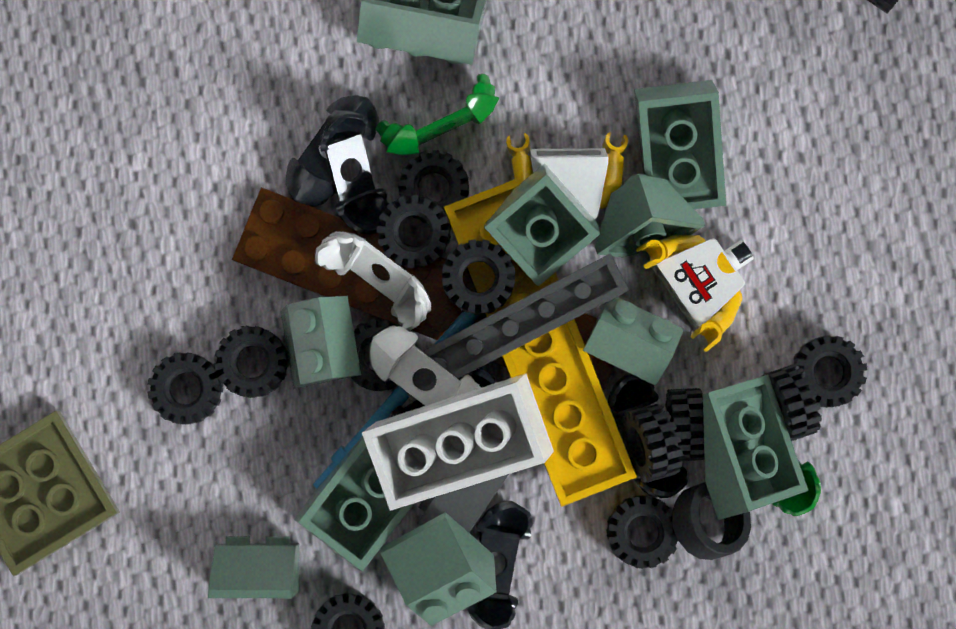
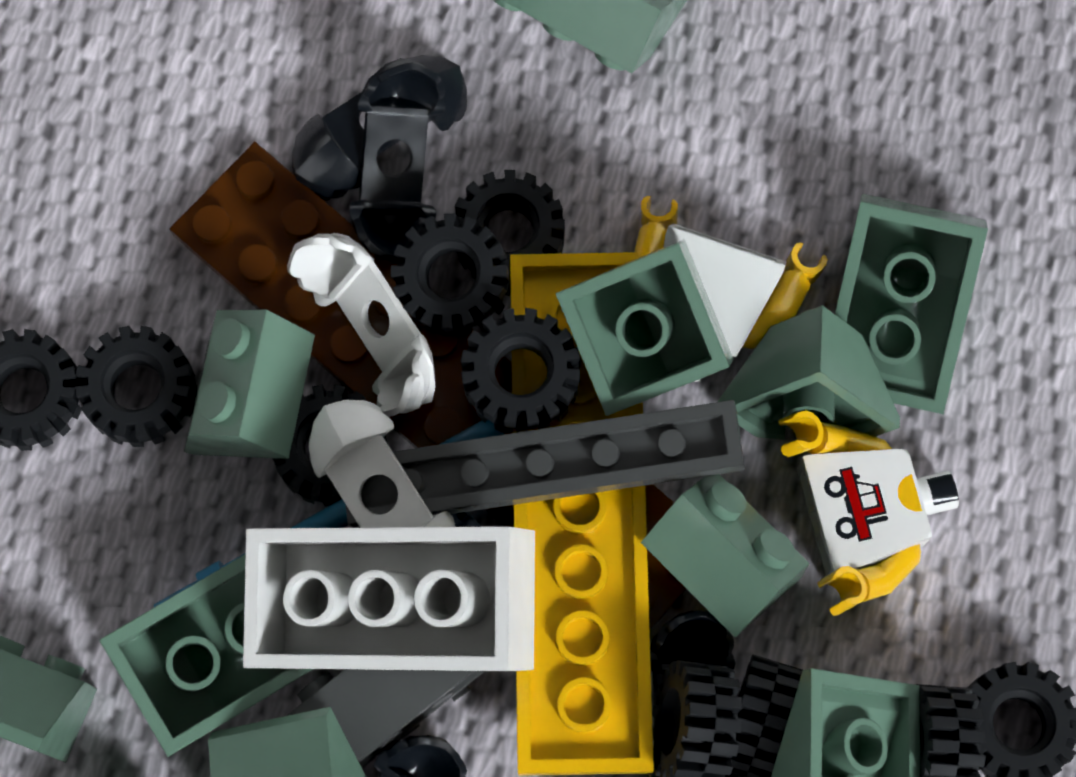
camera: 25 degrees right, 10 degrees down
green piece [376,74,499,155] -> none

